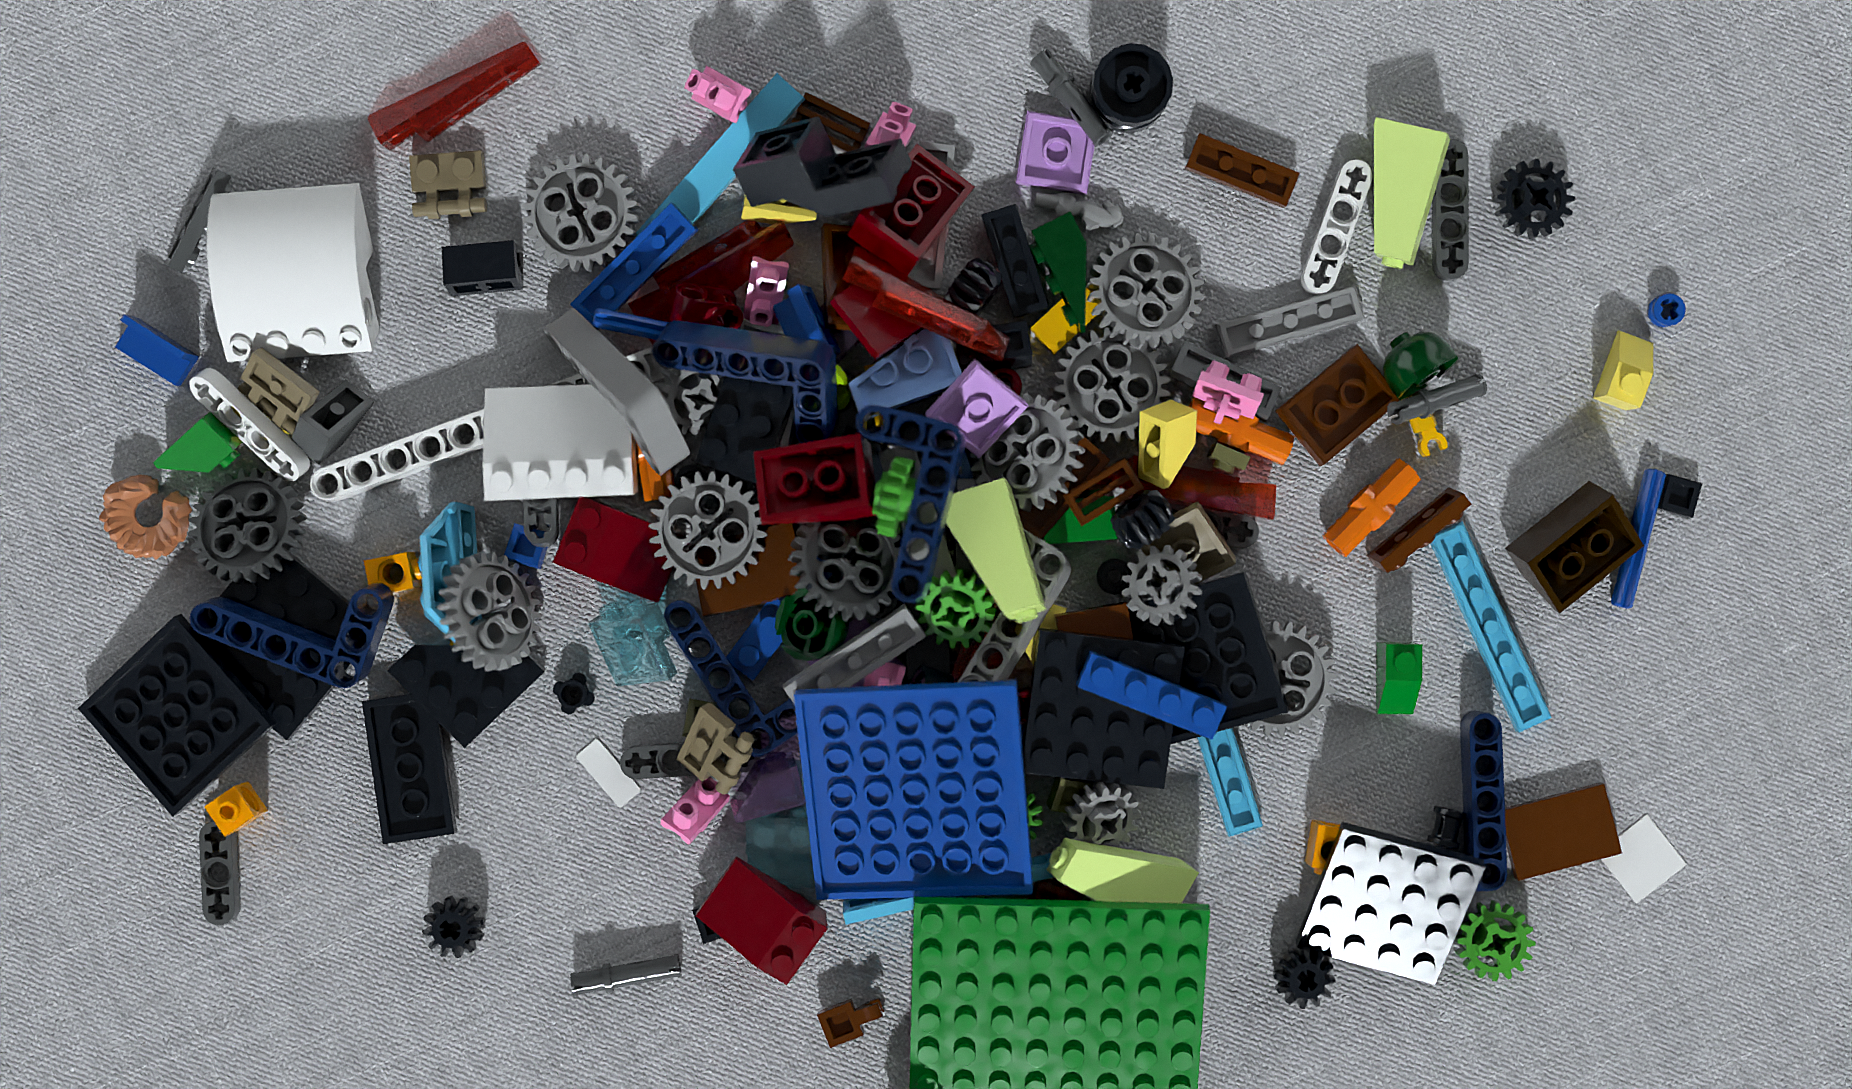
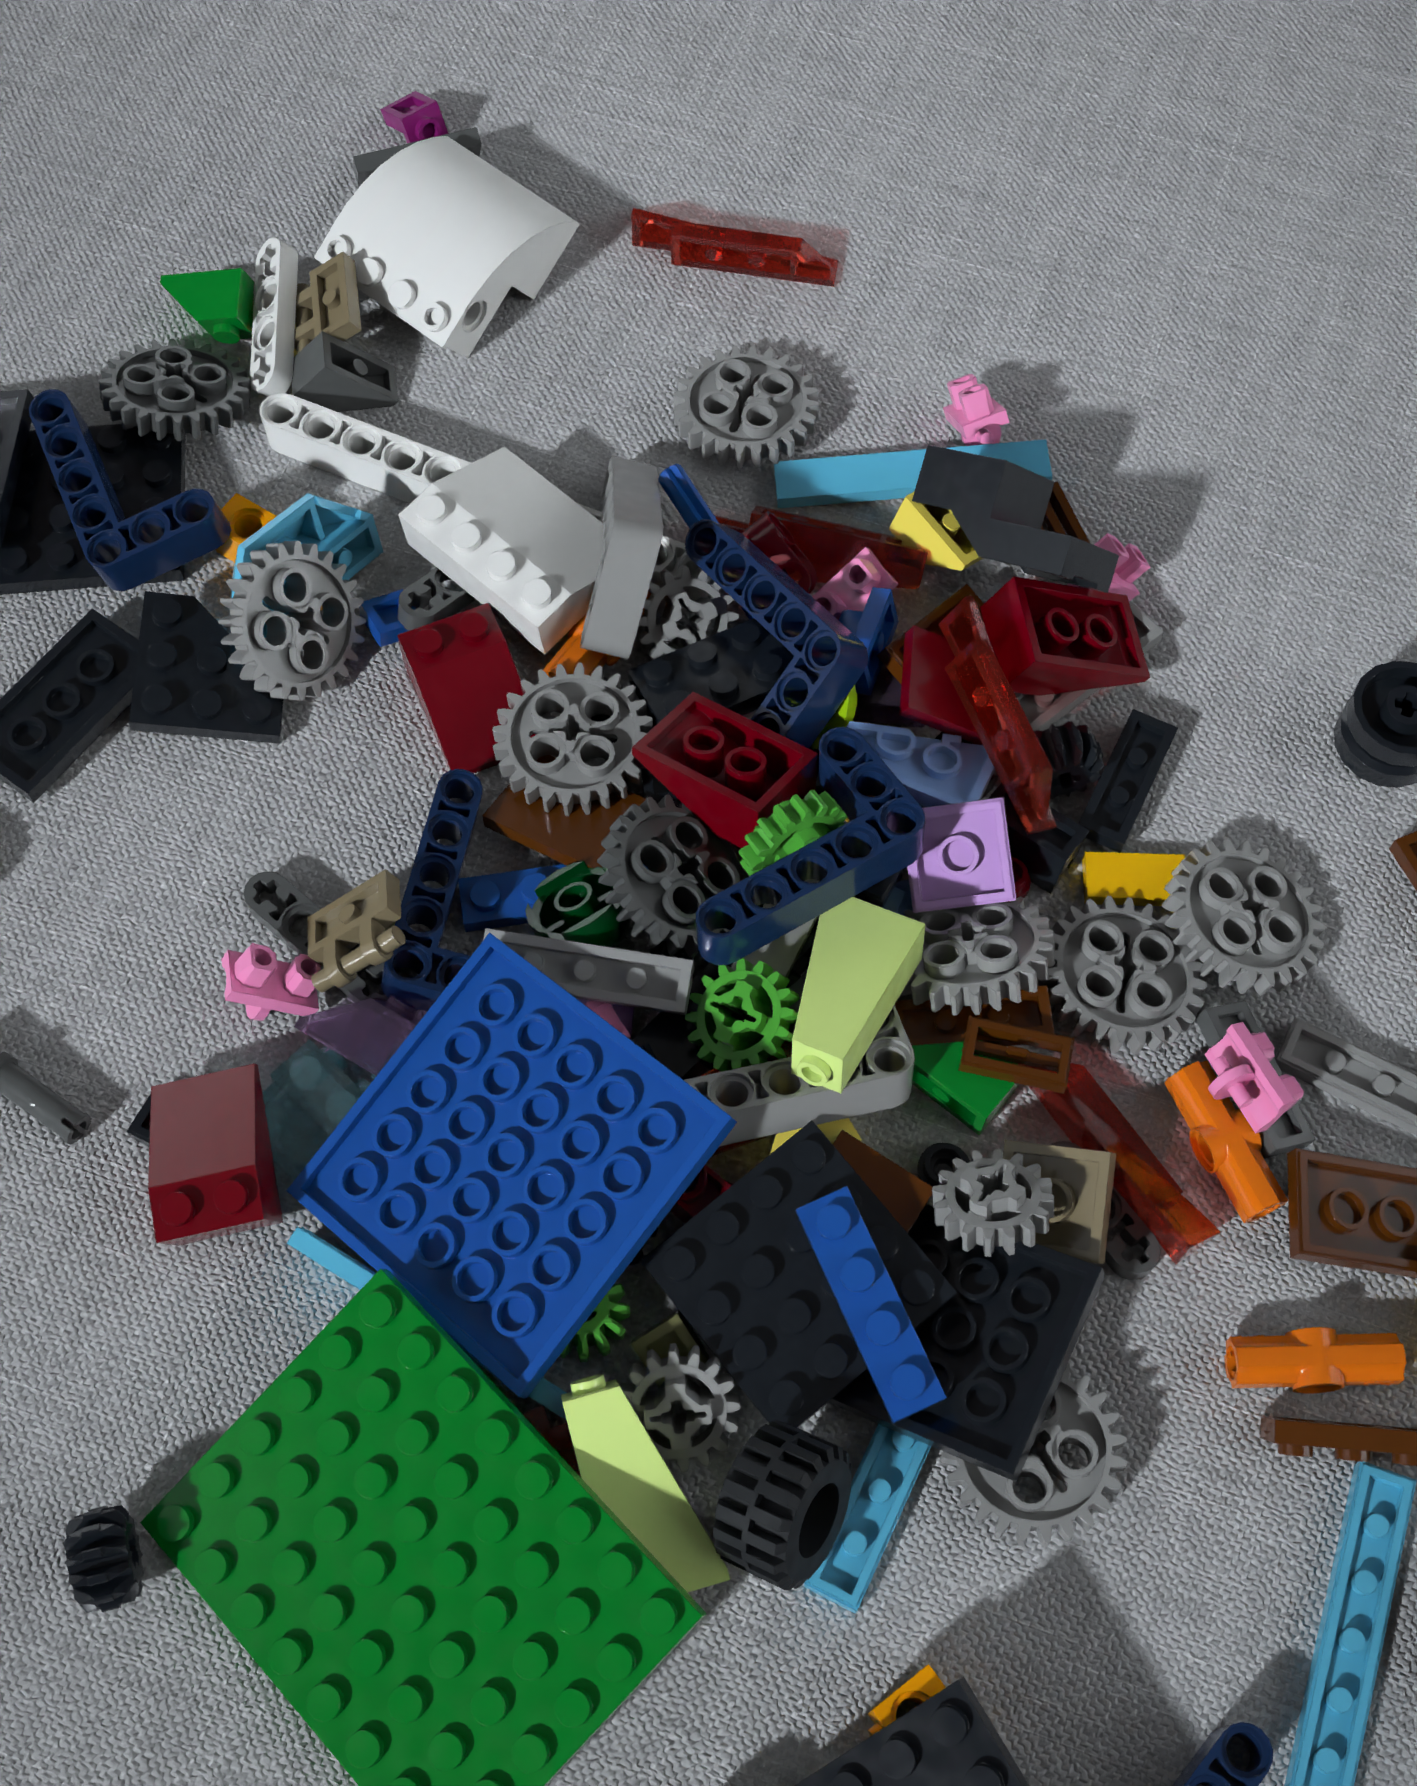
camera: 45 degrees right, 25 degrees down
nougat piece [99,474,192,560] -> none
blue panel [115,314,200,387] -> none
dark tan plate [409,150,487,220] -> none
black hinge [441,240,523,296] -> none
black plate [553,673,595,715] -> none
blue plate [570,203,699,330] -> none
white sticker [576,739,641,808] -> none
clear light blue plate [588,598,677,686] -> none
reddish brown plate [817,998,885,1048] -> none
lavender tile [1015,111,1094,195] -> none
dark green slope [1029,211,1087,334] -> none
dark grey pin [1030,49,1113,147] -> none
light grey animal [1034,192,1125,231] -> none
black gear [1110,490,1175,549] -> none
light yellow slope [1138,399,1197,489] -> none
olive plate [1207,443,1250,475] -> none
green slope [1376,642,1423,714] -> none
none -> magenta bracket [380,91,449,143]
none -> black tyre [713,1420,852,1591]

